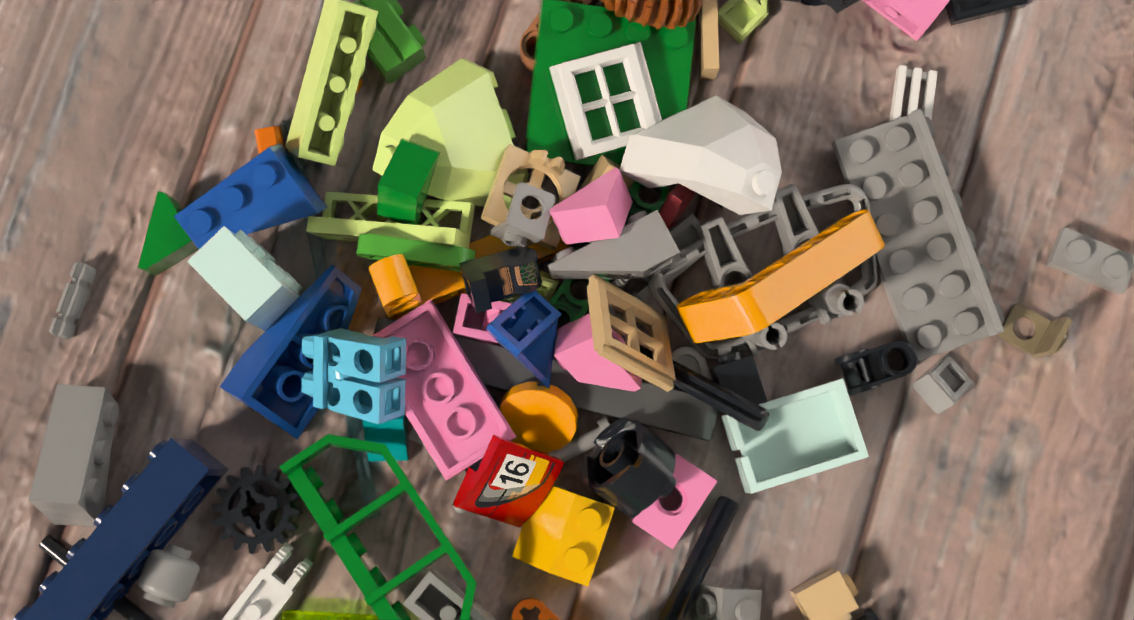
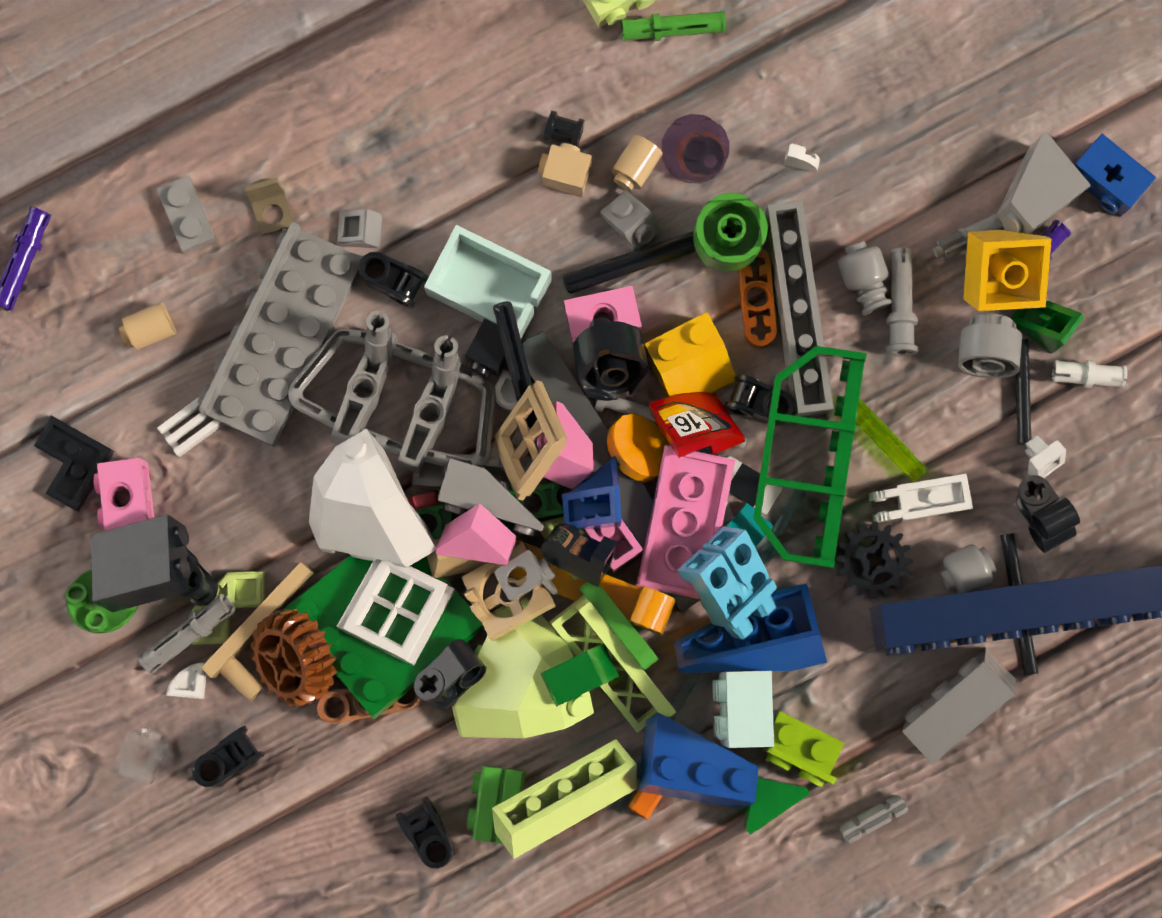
camera: 135 degrees left, 0 degrees up
light orange beam [676,209,885,343] -> none
none -> tan brick [119,302,176,350]
none -> black piece [414,639,487,709]
none -> black piece [724,373,795,426]
none -> black sticker [727,456,782,514]
none -> lime bracket [760,711,845,787]

